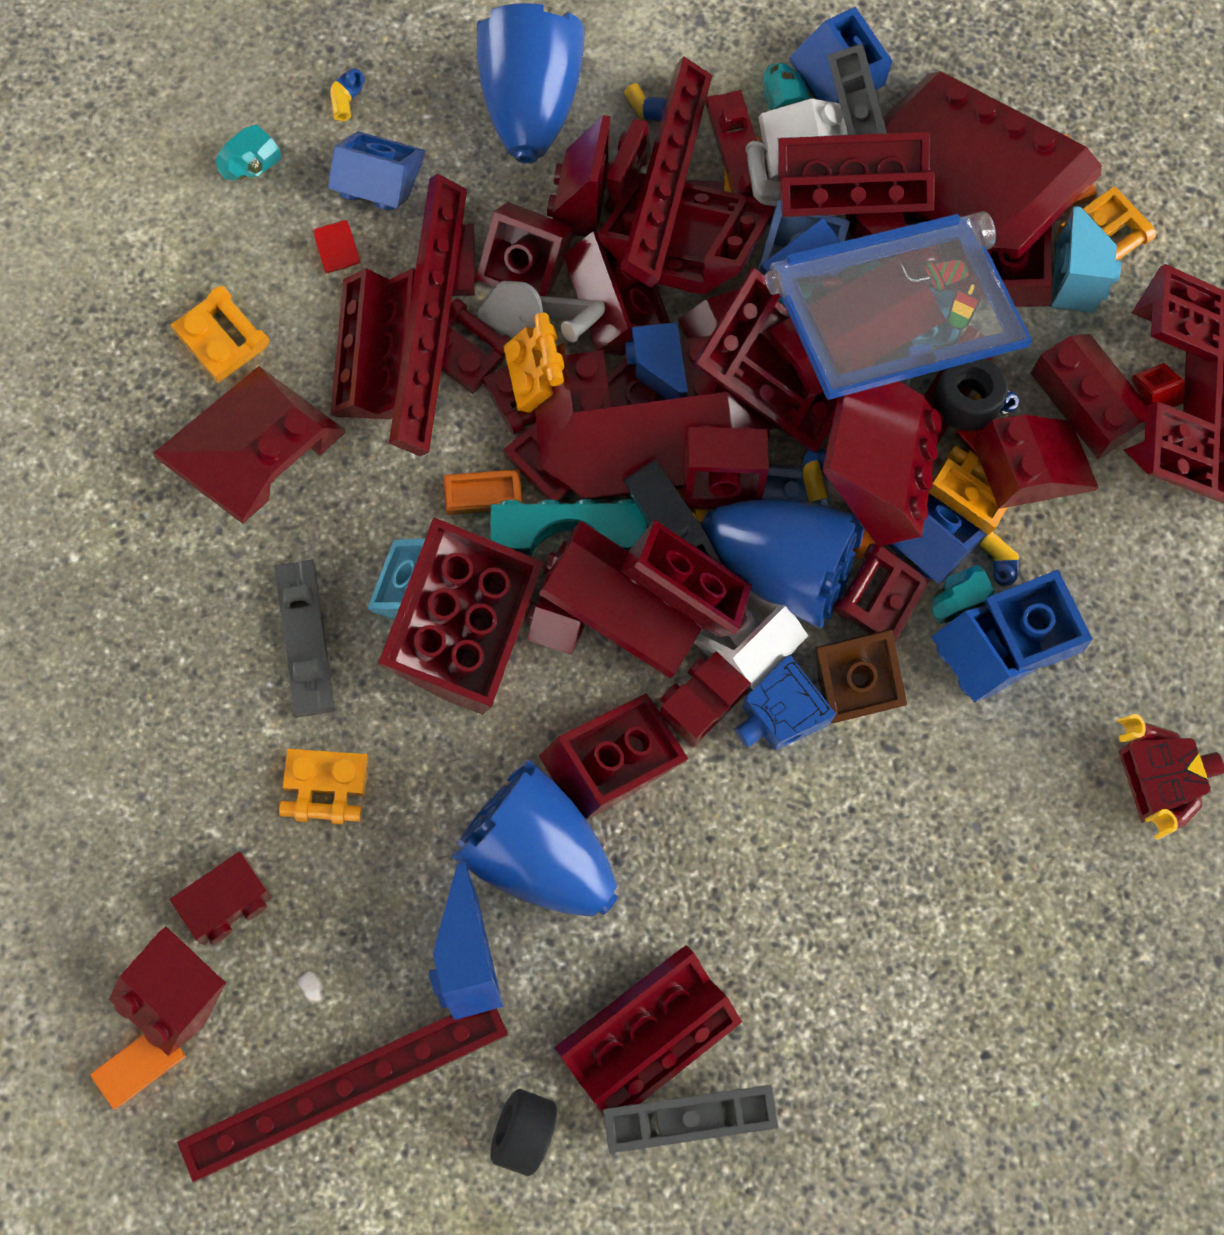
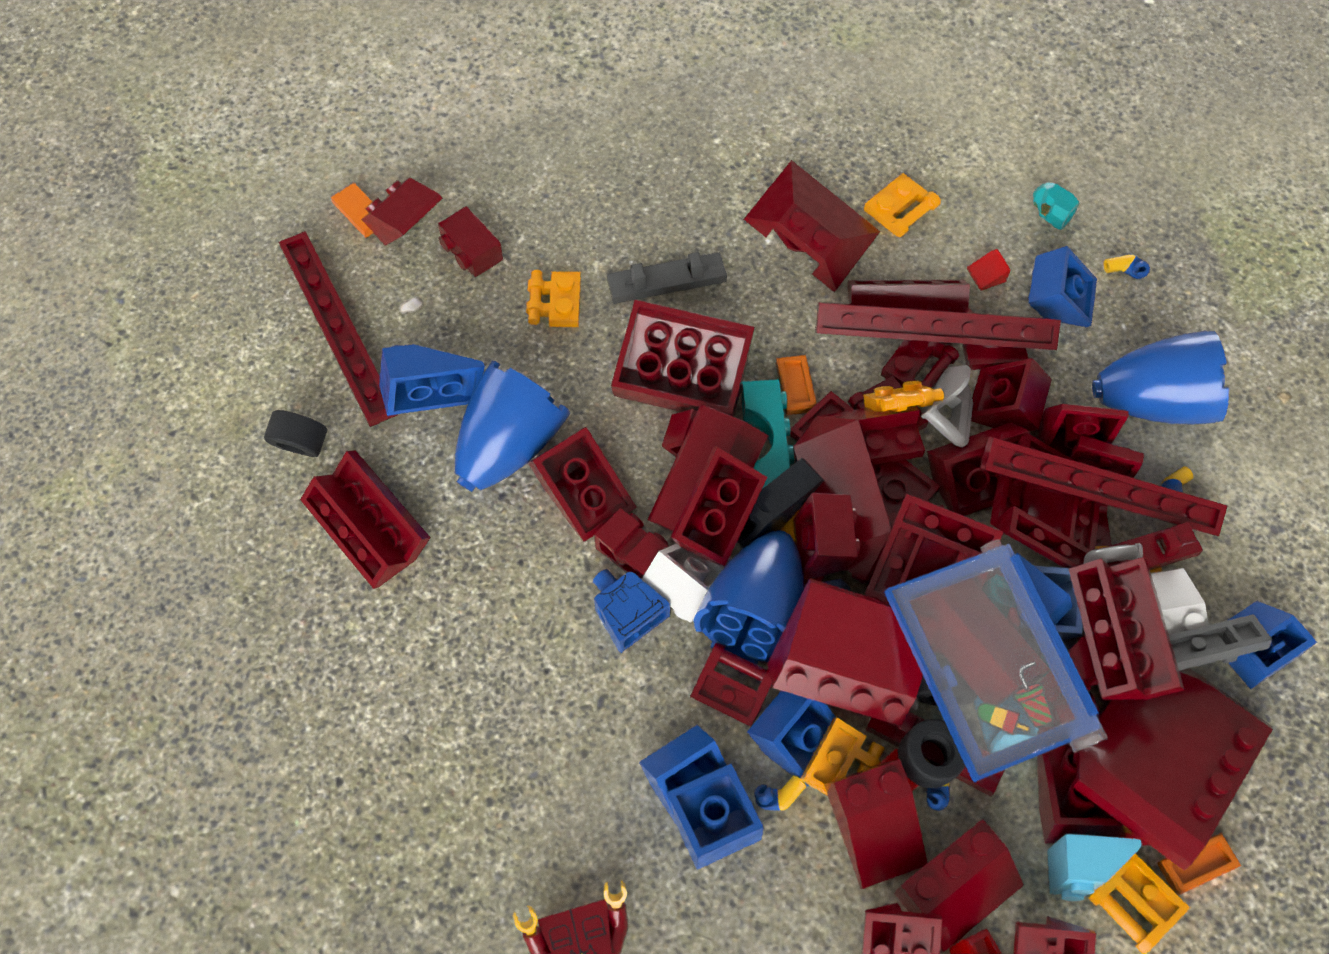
camera: 90 degrees right, 10 degrees down
dark grey hinge [603,1084,779,1154] -> none
blue slope [625,322,688,400] -> none
teal rock [763,63,809,111] -> none
reddish brown slope [815,629,907,724] -> none
teal rock [931,565,994,624] -> none

